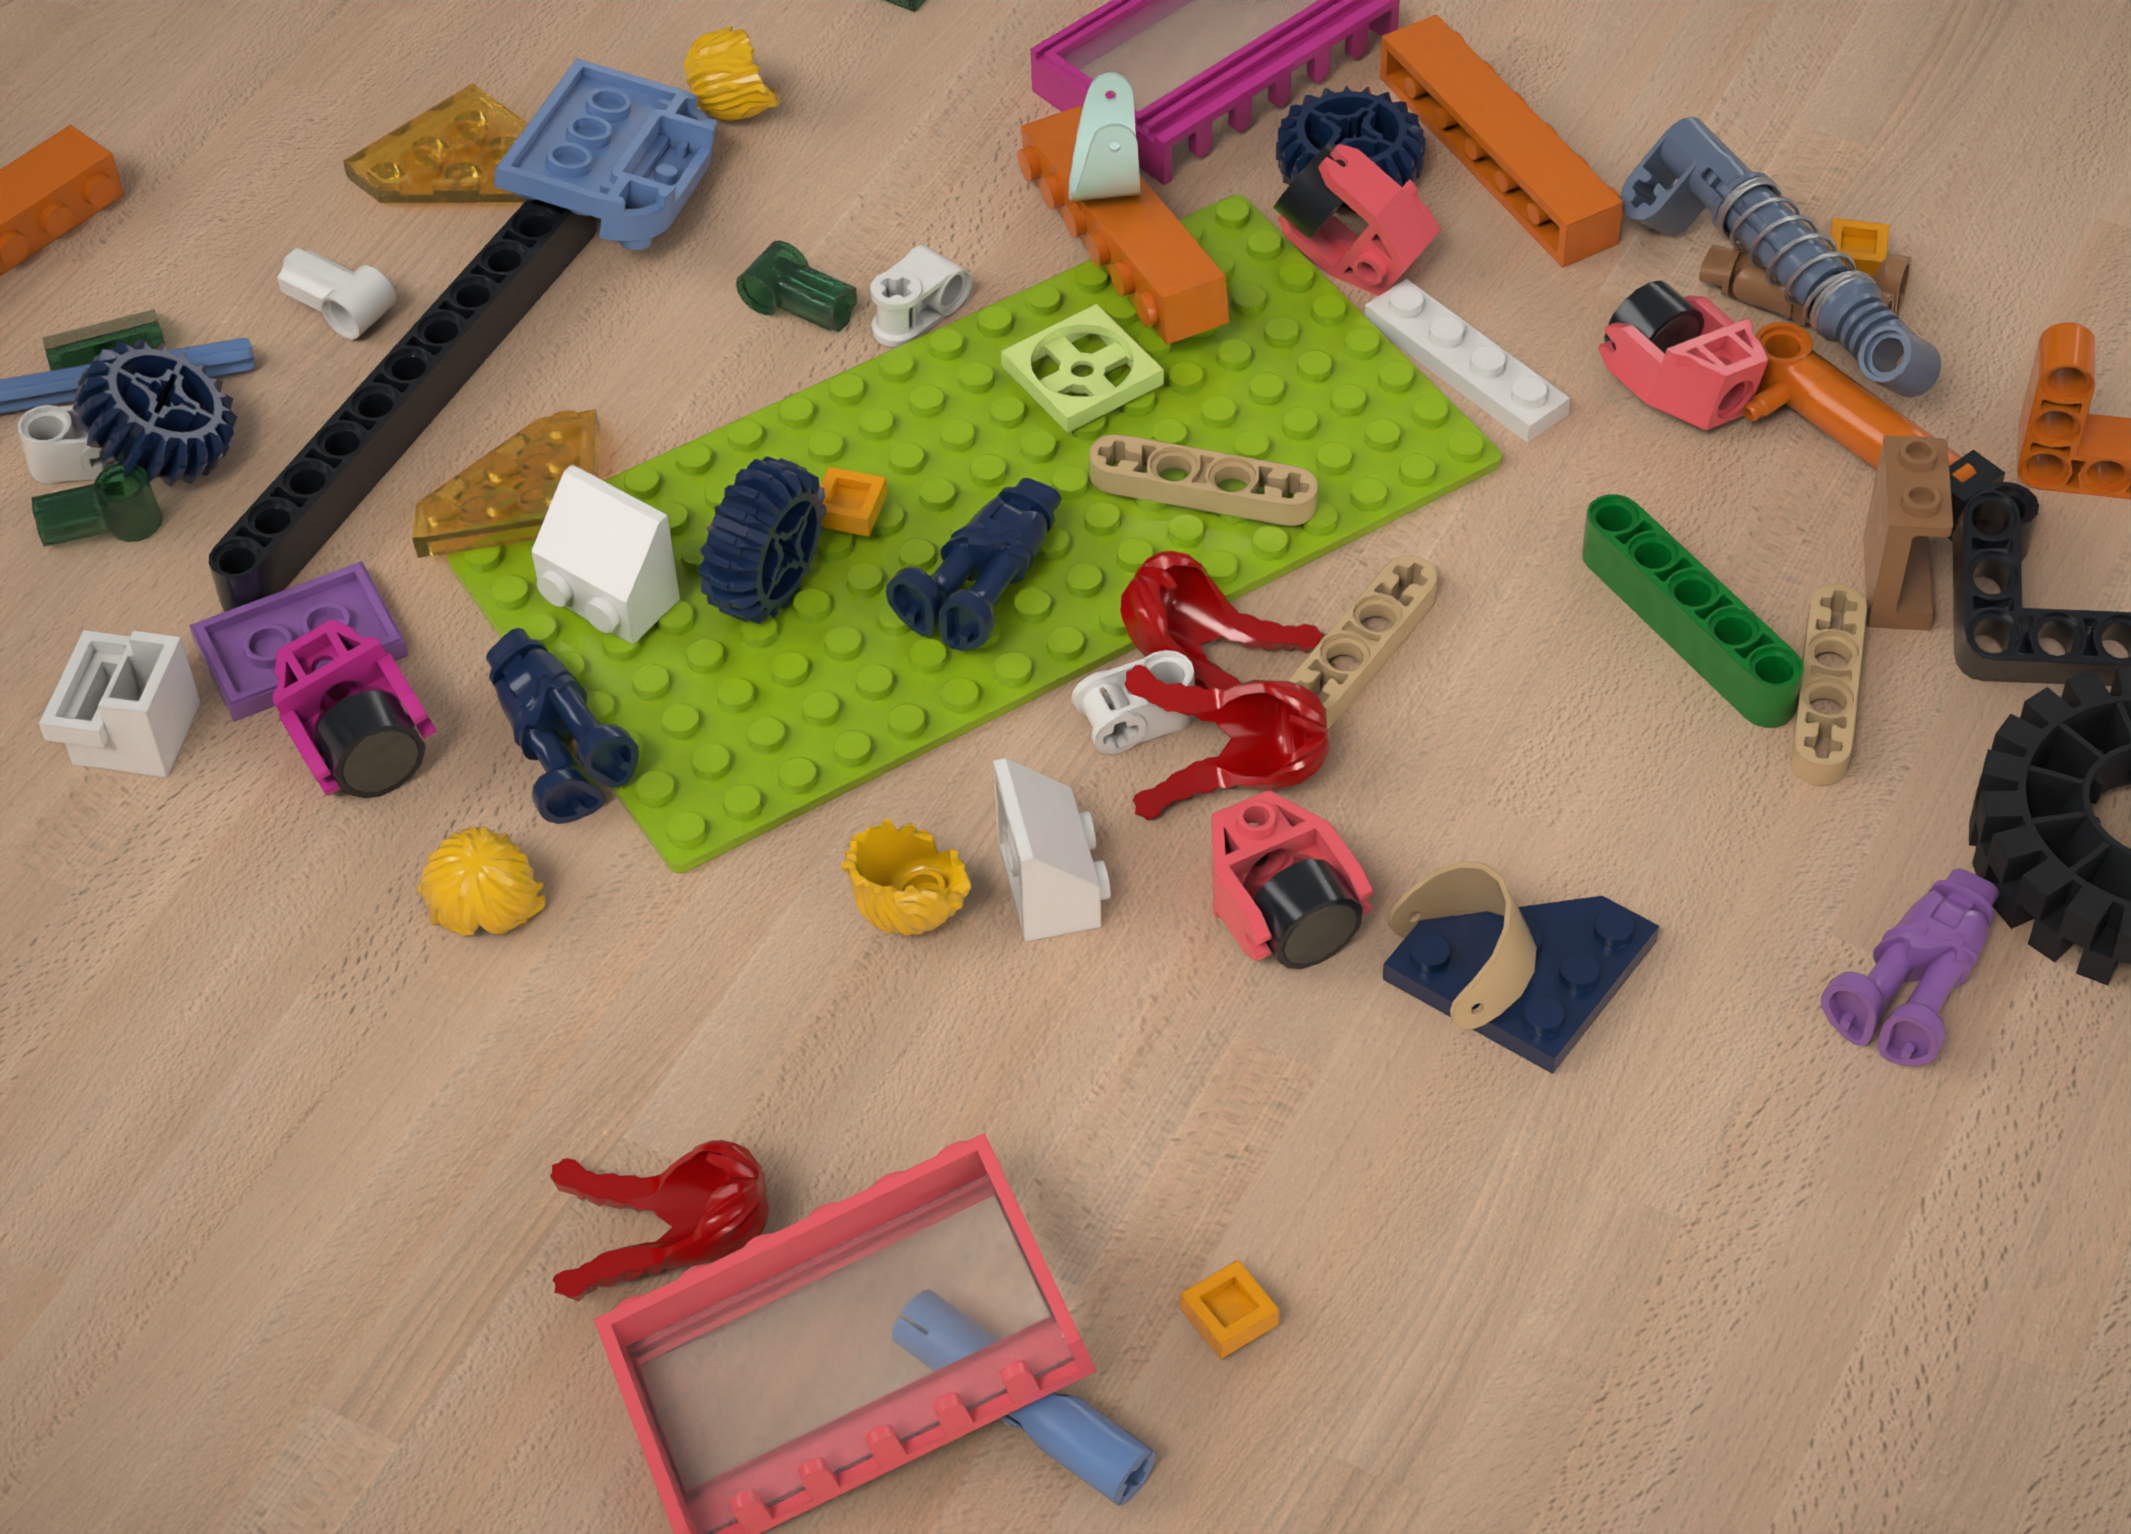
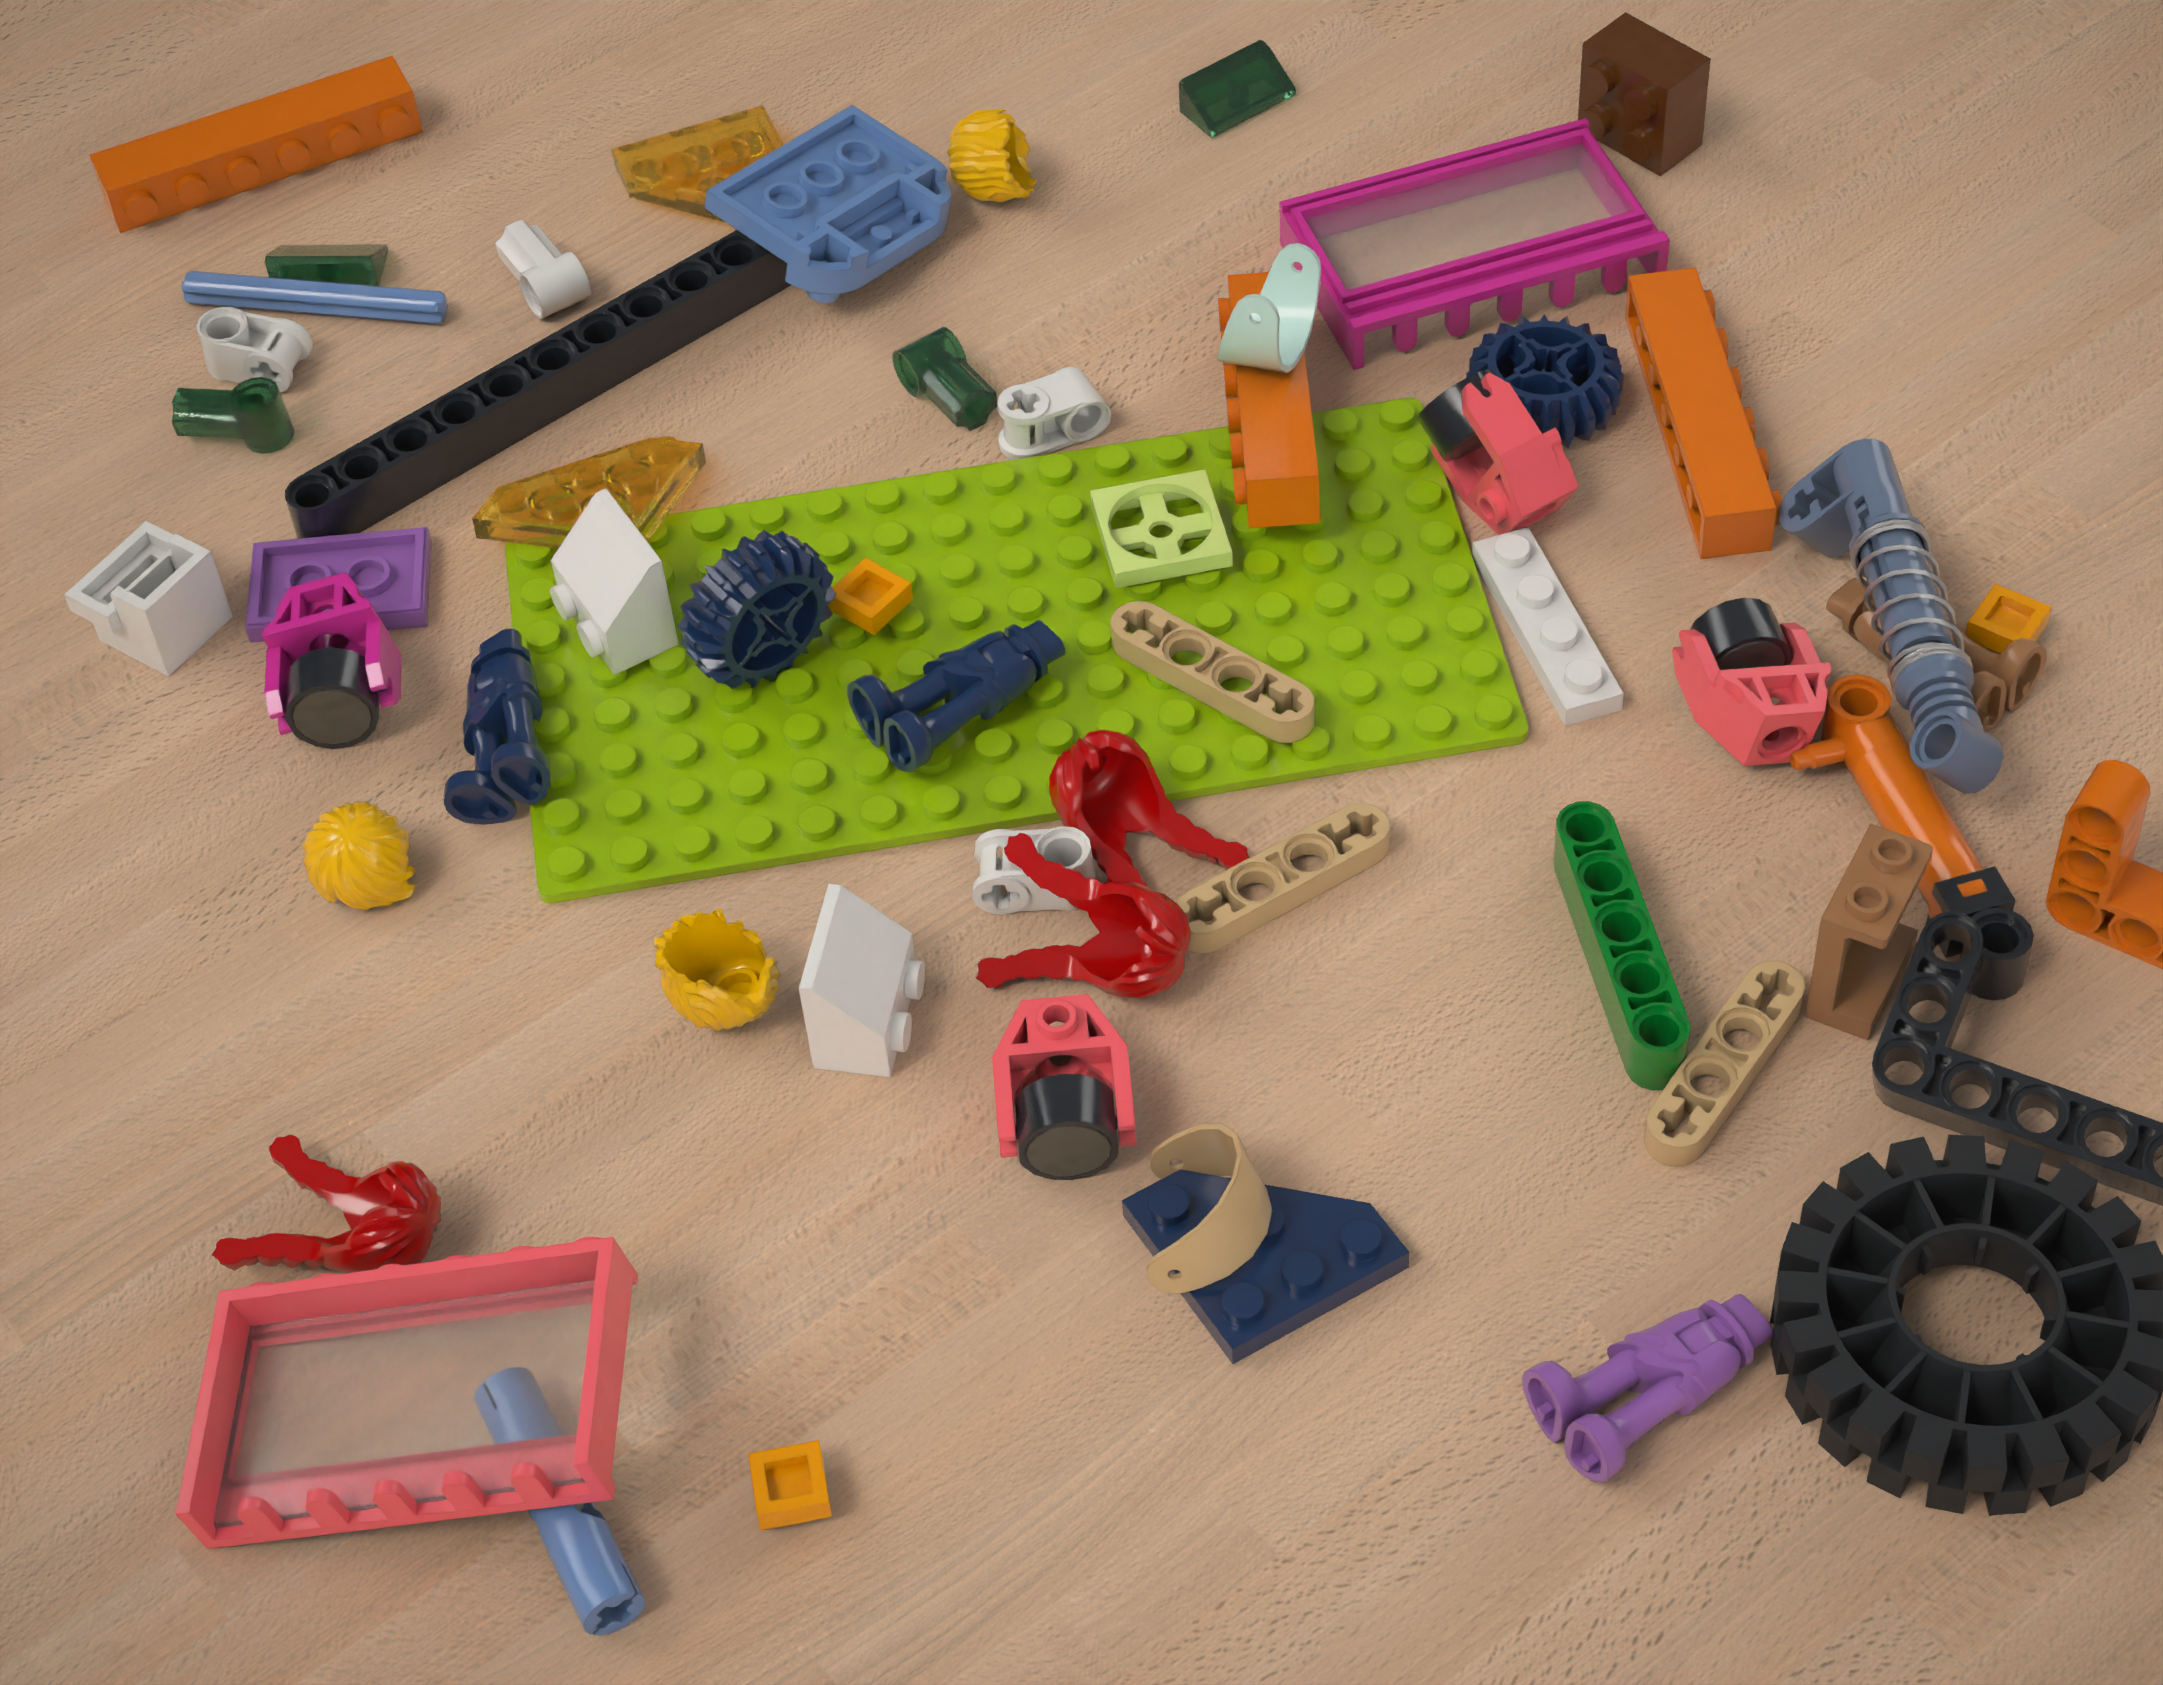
camera: 25 degrees right, 0 degrees up
dark blue gear [73,339,237,487] -> none

